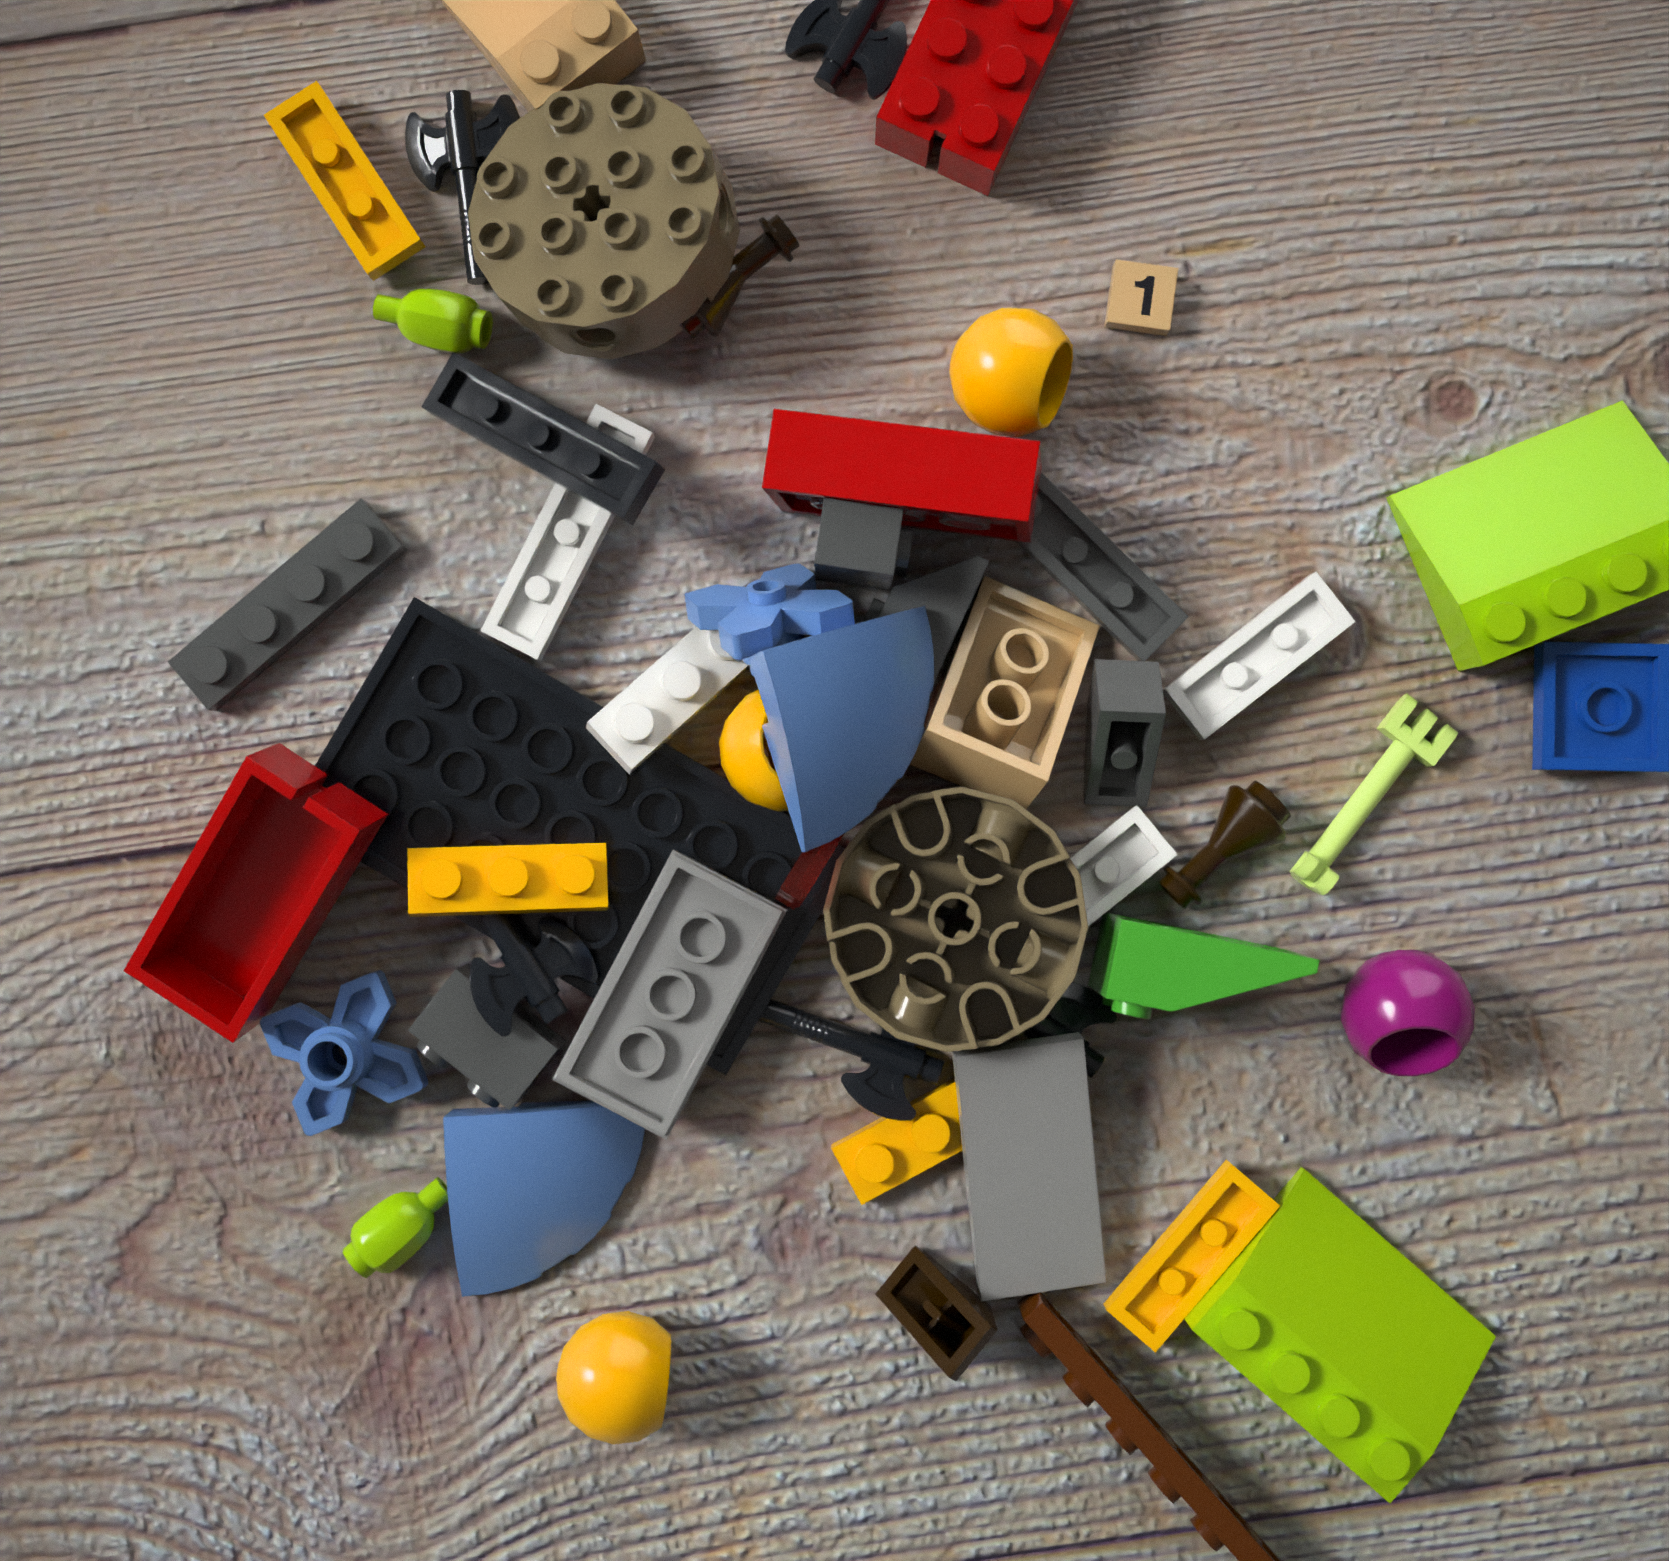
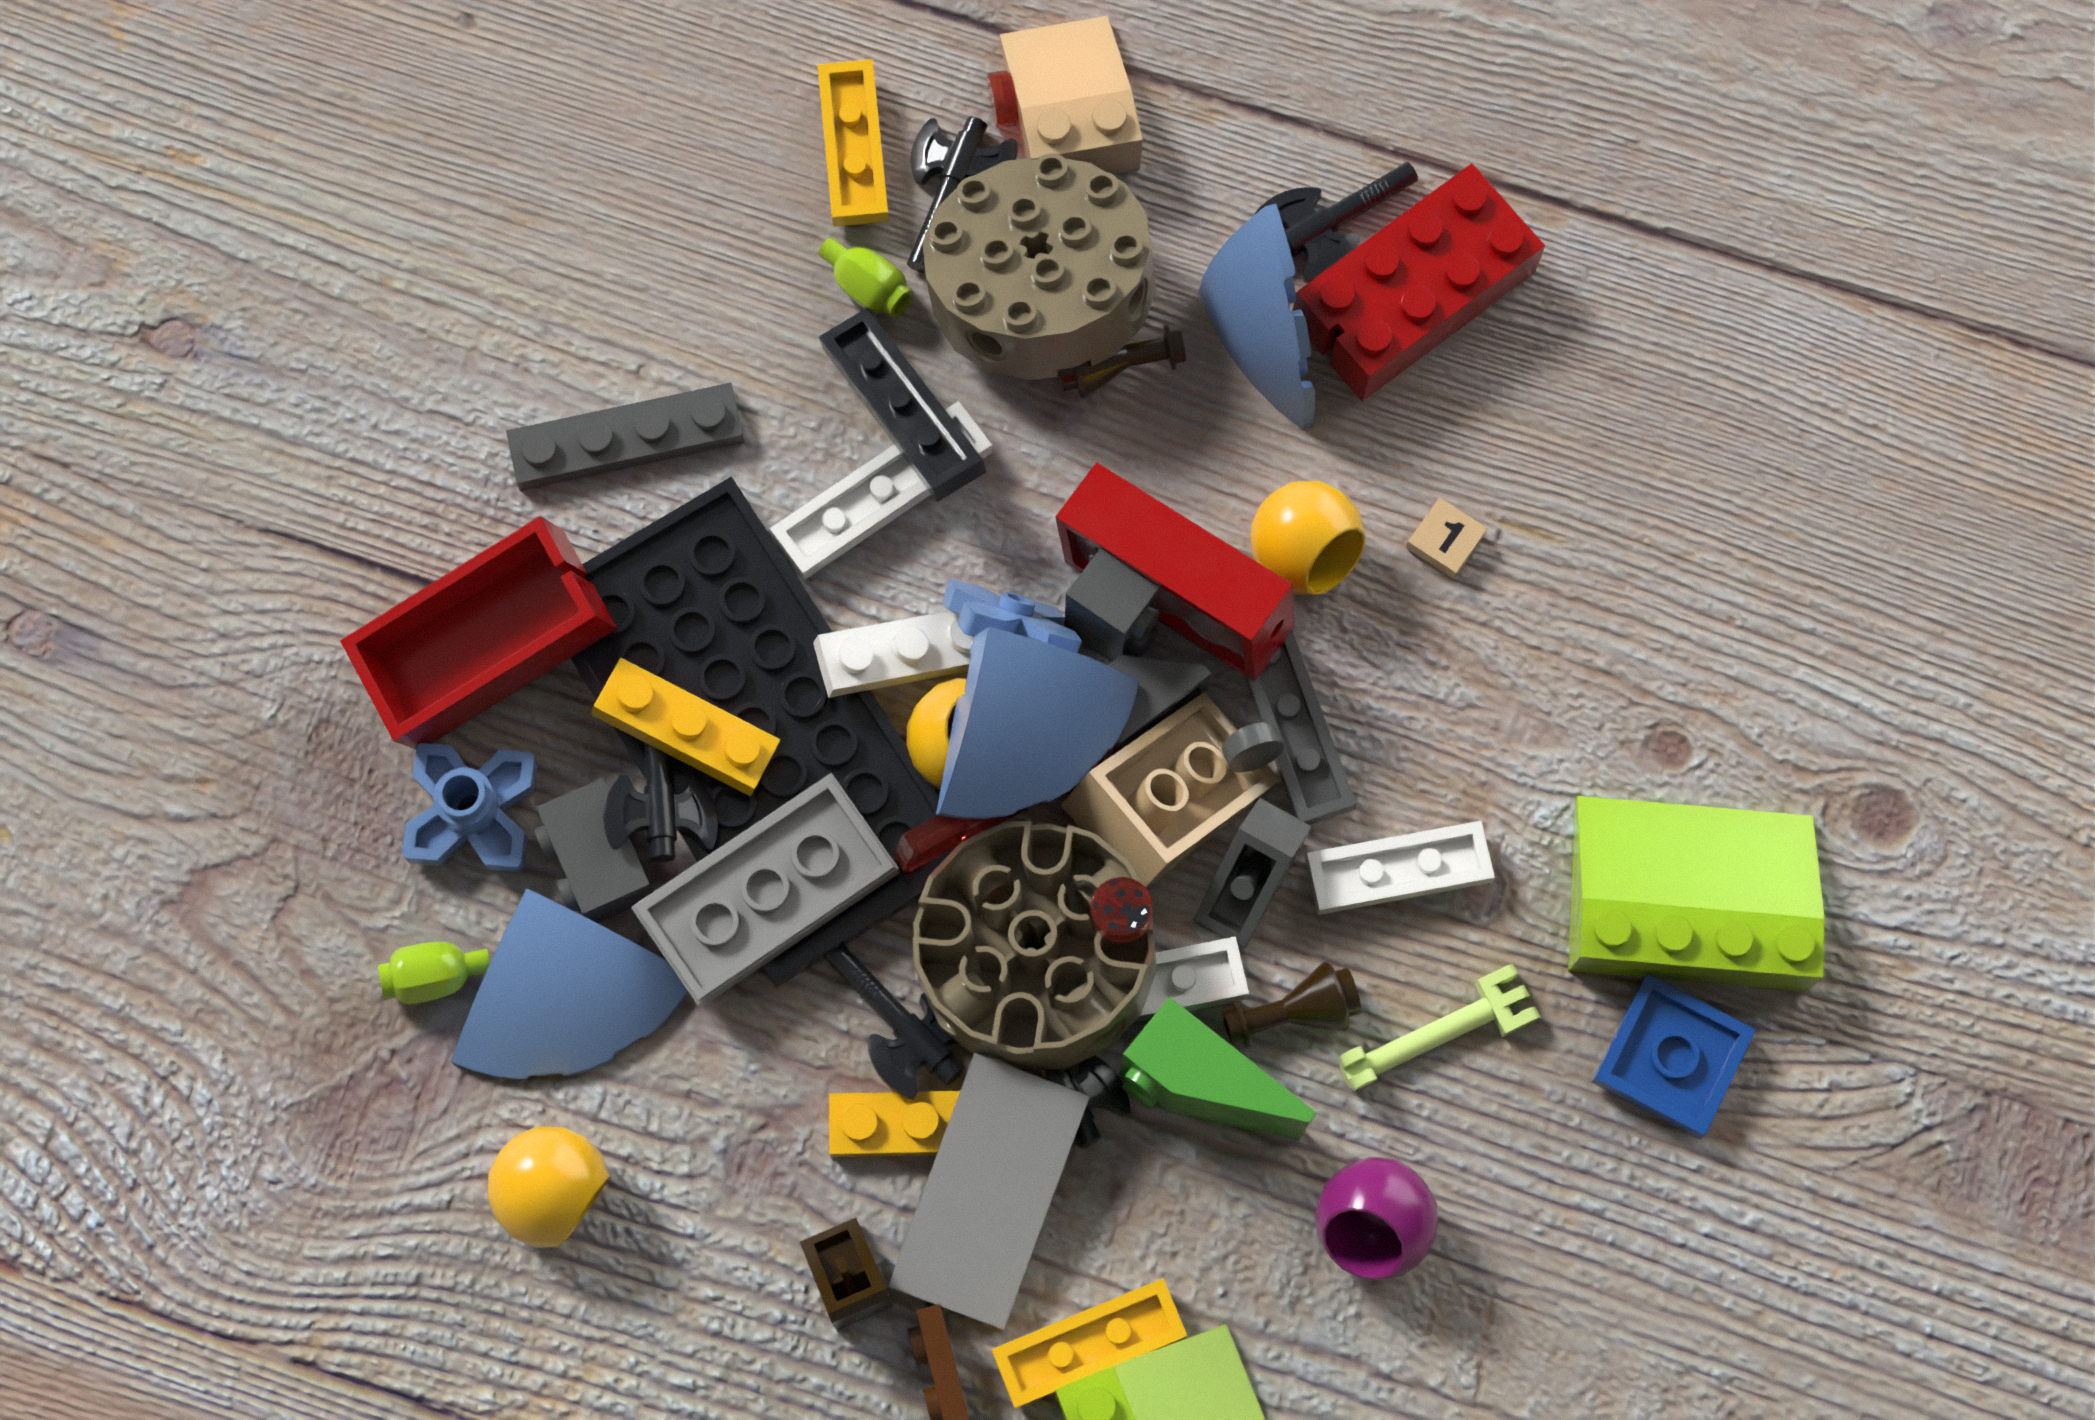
camera: 20 degrees right, 15 degrees down
none -> clear red tile [987,70,1019,129]
none -> clear red tile [1091,877,1153,942]
none -> medium blue brick [1199,204,1315,429]
none -> dark grey tile [1222,722,1284,773]

